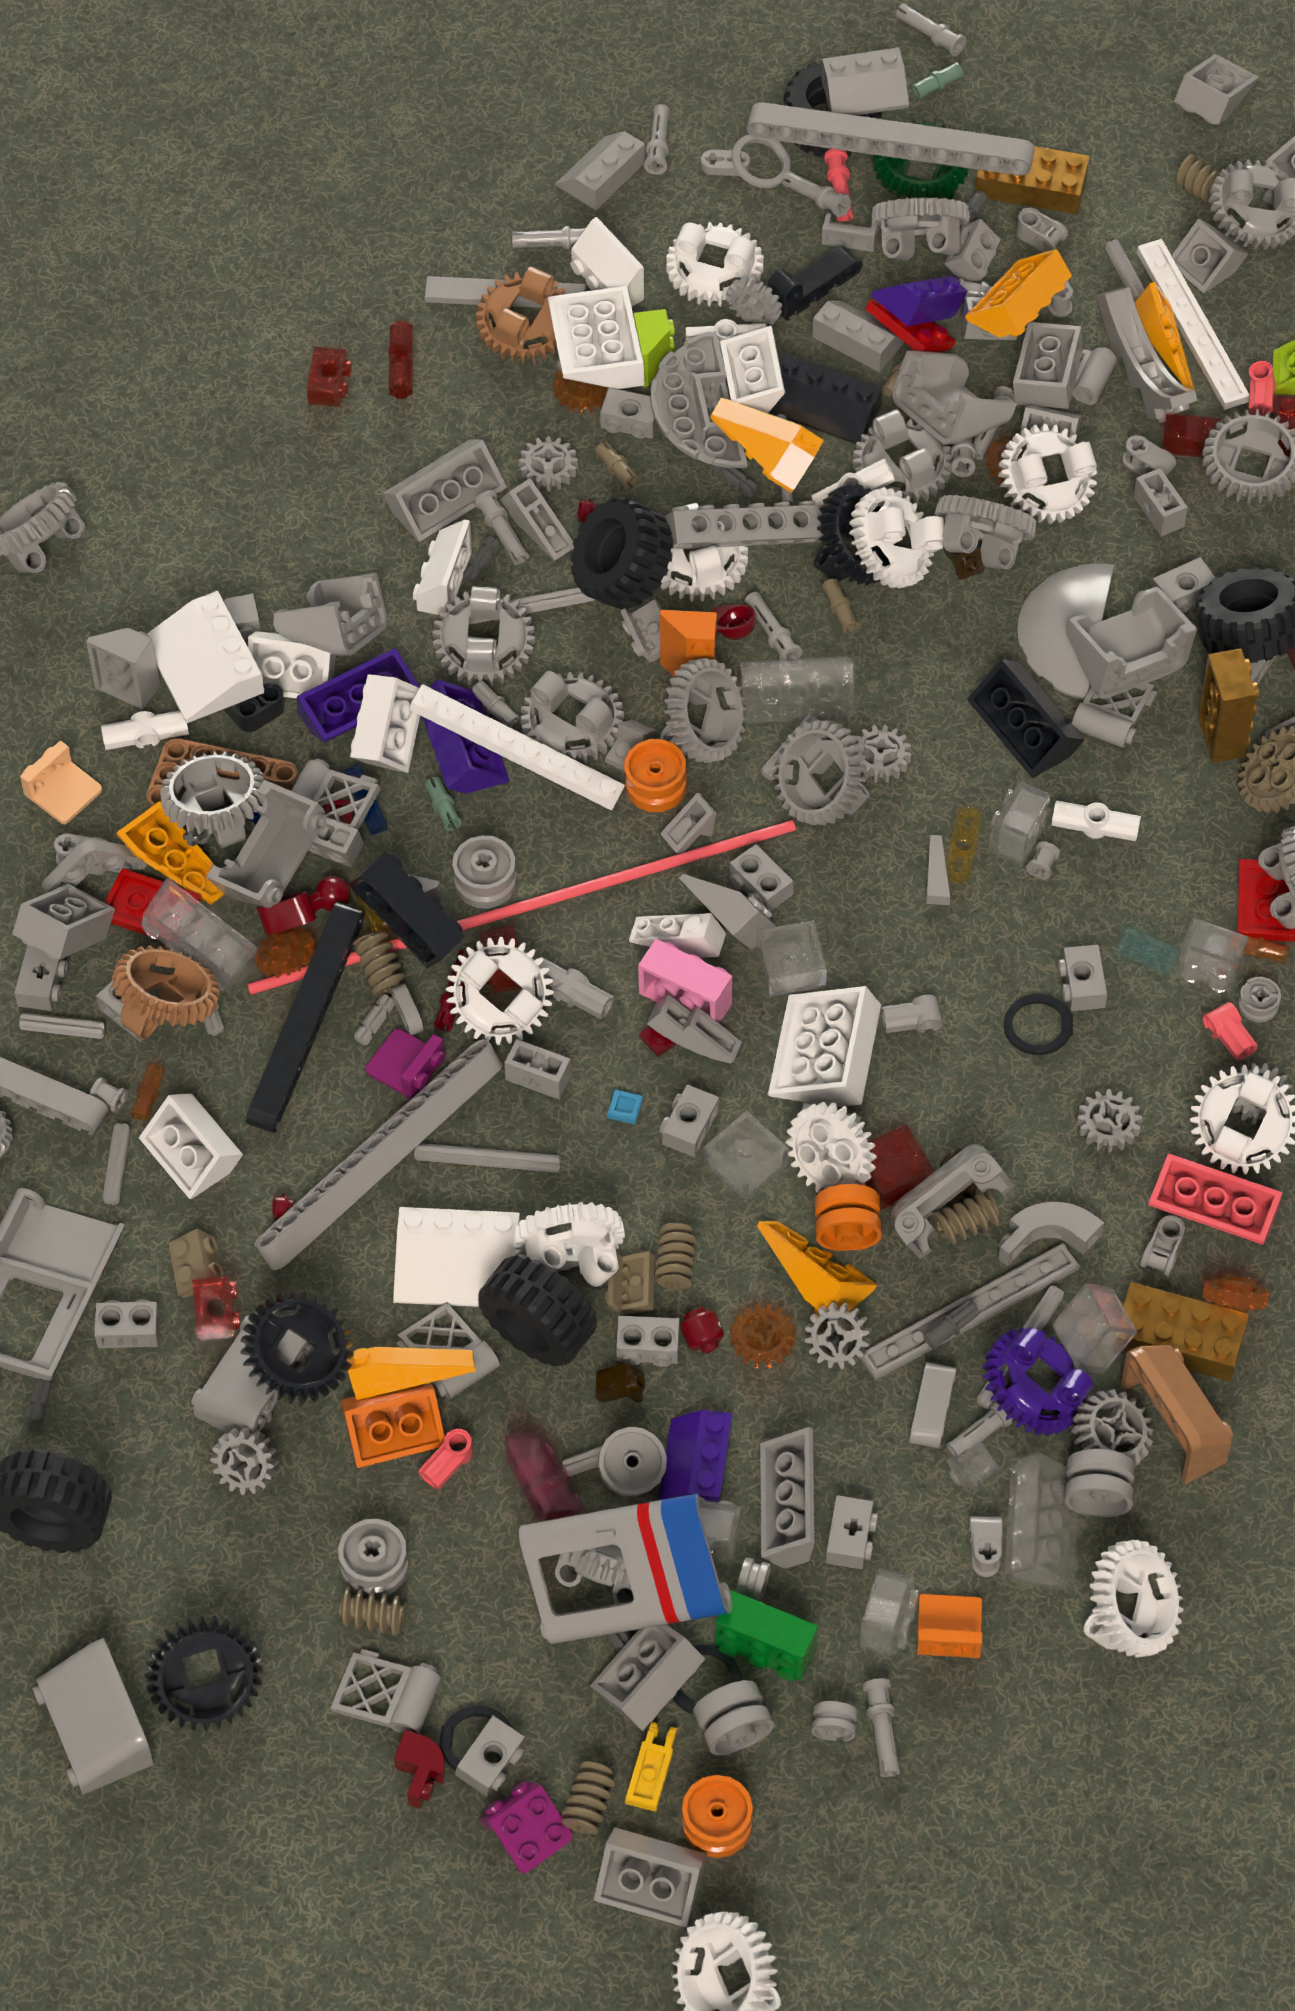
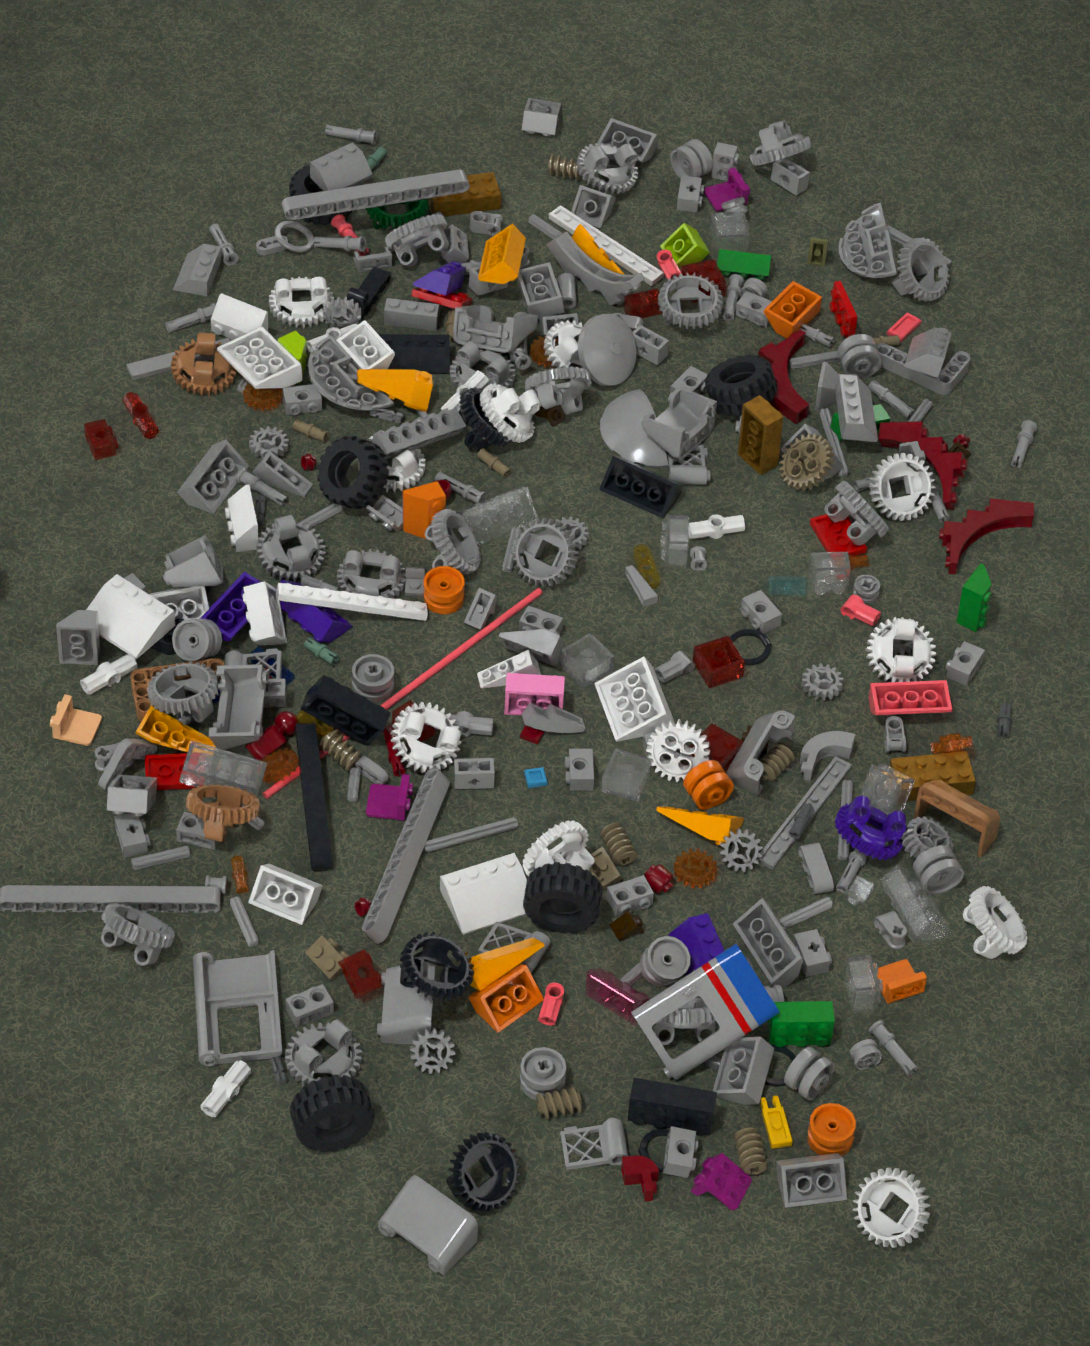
camera: 30 degrees left, 10 degrees down
none -> light grey wheel [172,618,222,661]
none -> light grey piece [285,1019,362,1087]
none -> light grey dish [578,314,636,386]
none -> black brick [627,1077,717,1136]
none -> clear red brick [692,636,745,688]
none -> light grey axle [779,897,833,929]

